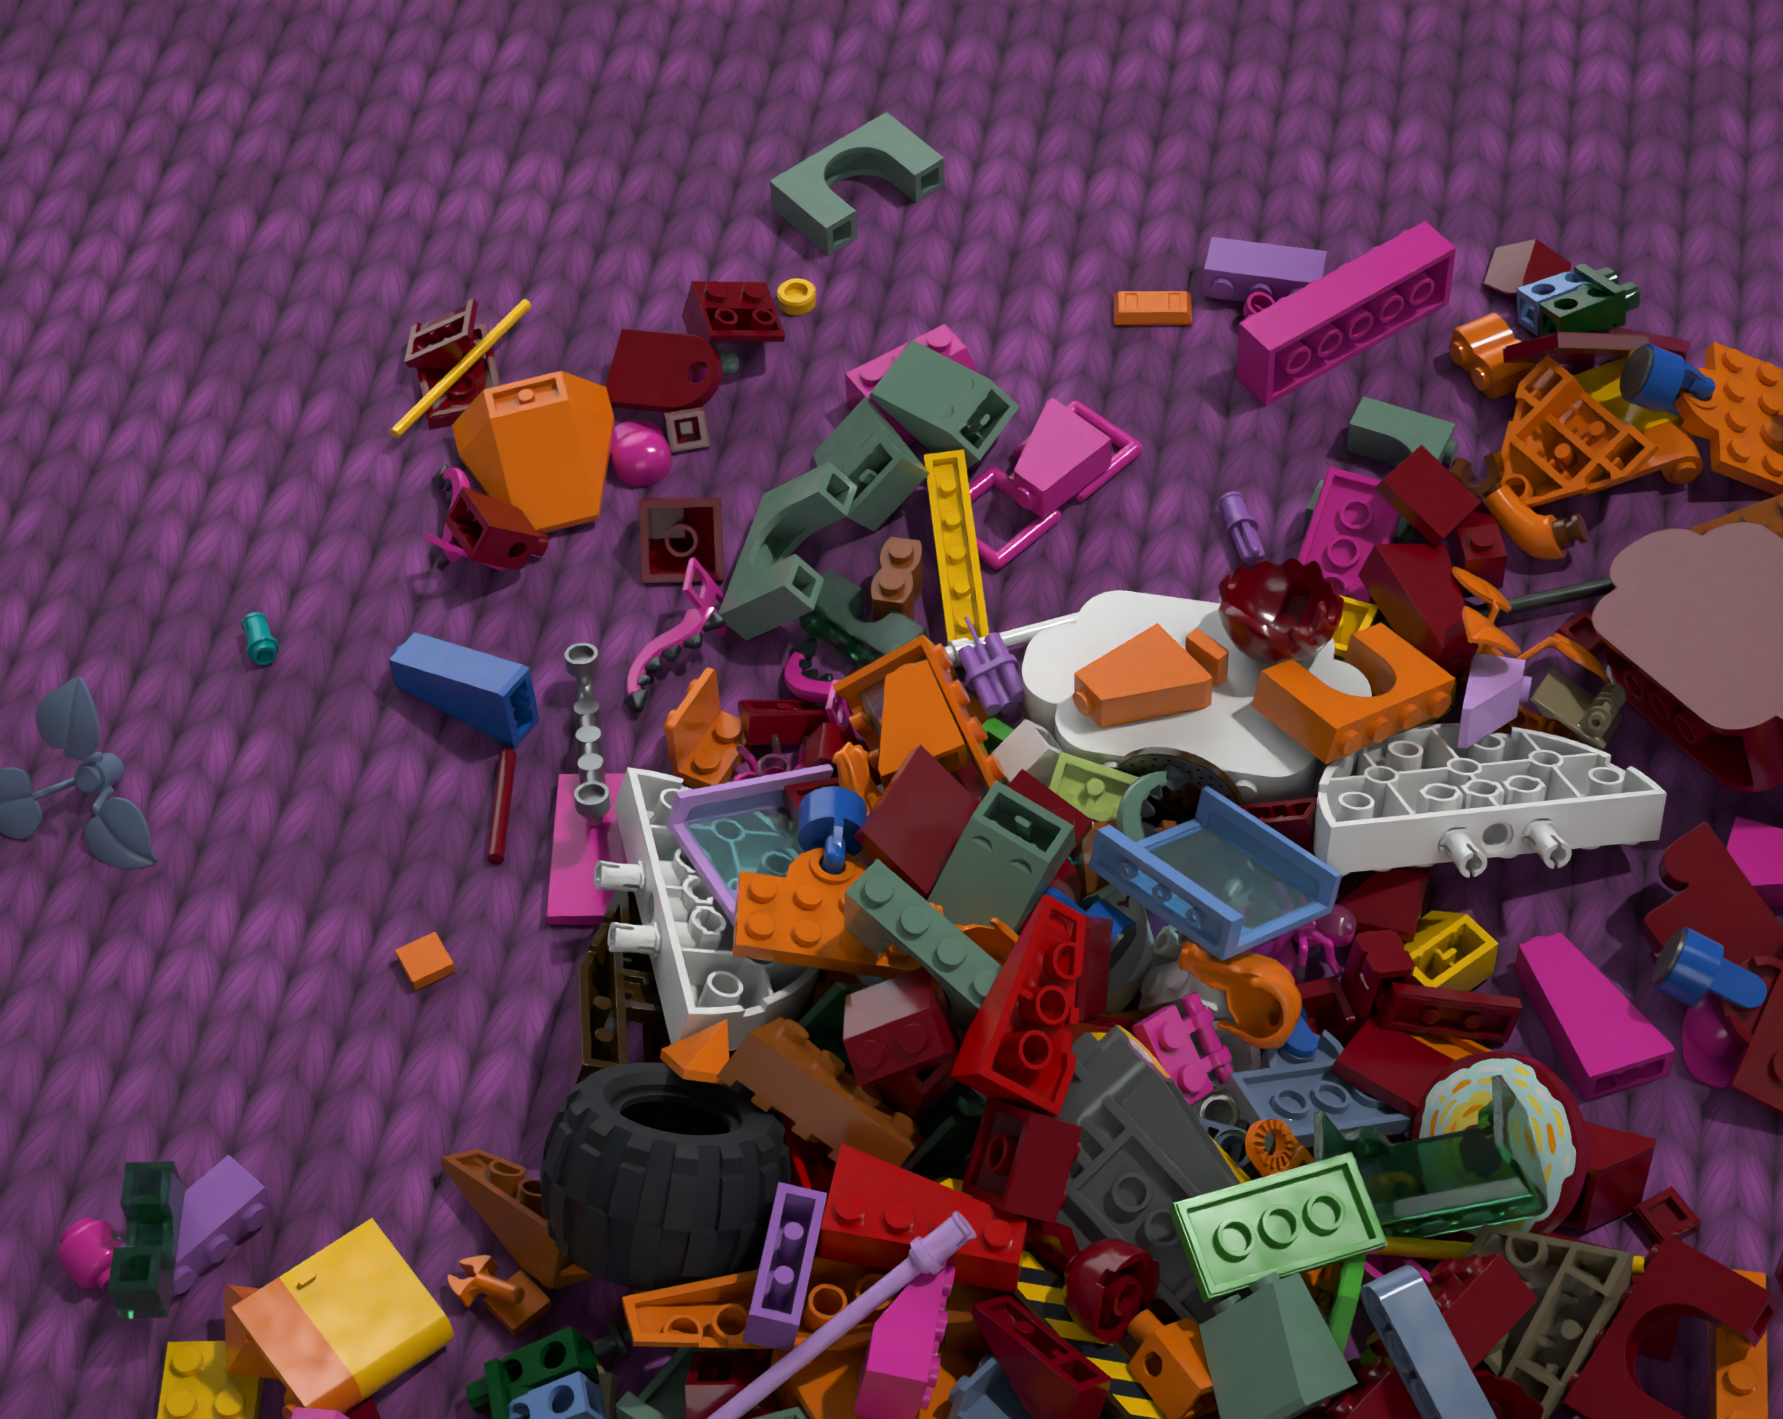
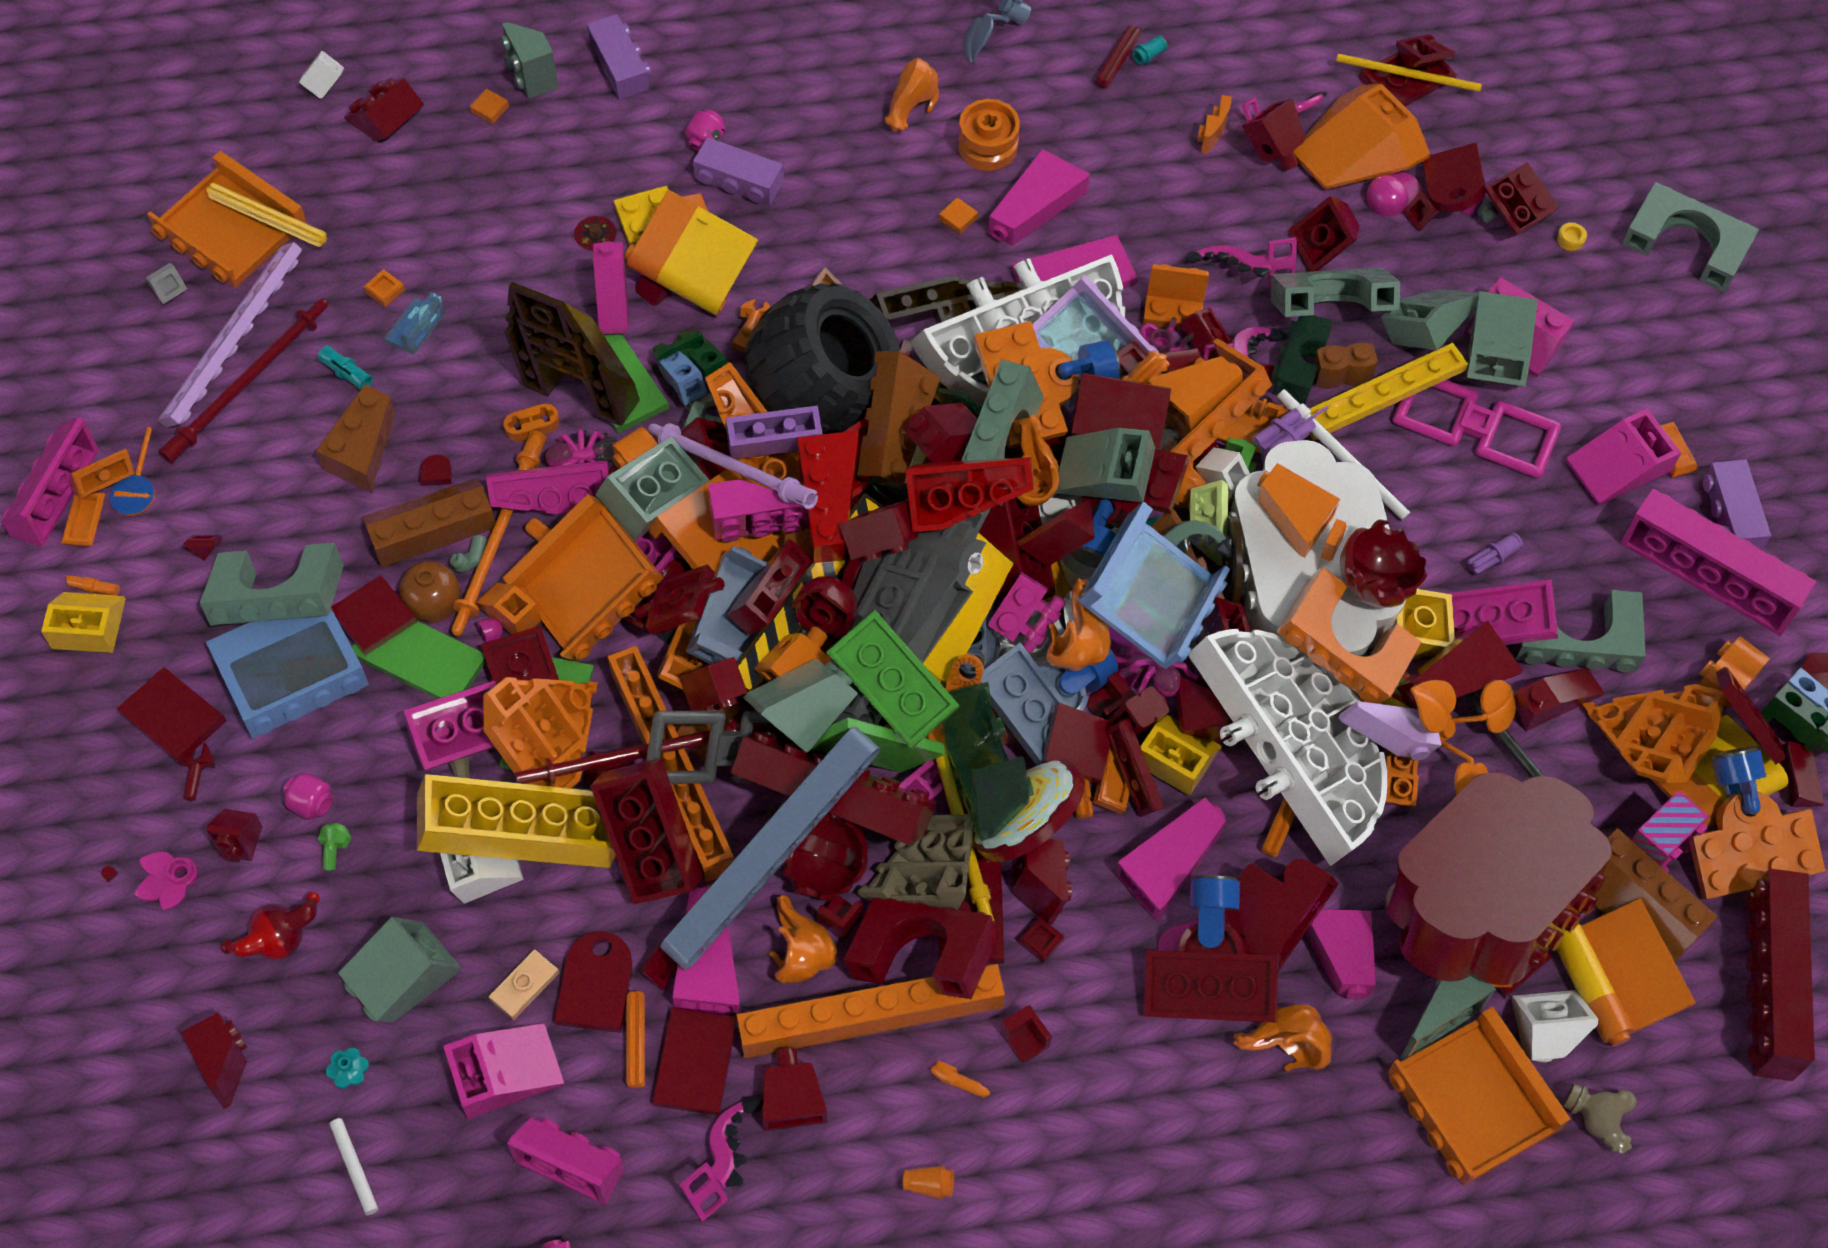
camera: 65 degrees right, 10 degrees up
arch [108,1161,185,1319] -> none
blue slope [389,632,540,749] -> none
dark red bar [486,749,517,864] -> none
flat silver bar [564,643,611,826] -> none
orange slope [660,1019,729,1085] -> none
dark pink slope [1014,398,1112,519] -> none
dark pink hinge [1242,292,1276,319] -> none
dark red tile [1375,445,1481,547] -> none
piece [1451,450,1589,560] -> none
dark tan hinge [1530,667,1626,751] -> none
none -> orange piece [884,58,940,132]
none -> orange wheel [958,99,1020,171]
none -> dark pink slope [988,149,1090,246]
none -> dark red axle [1095,25,1141,89]
none -> orange slope [1197,95,1232,154]
none -> orange axle [1262,798,1295,857]
none -> dark pink slope [1565,409,1681,505]
none -> dark pink container [1631,790,1709,872]

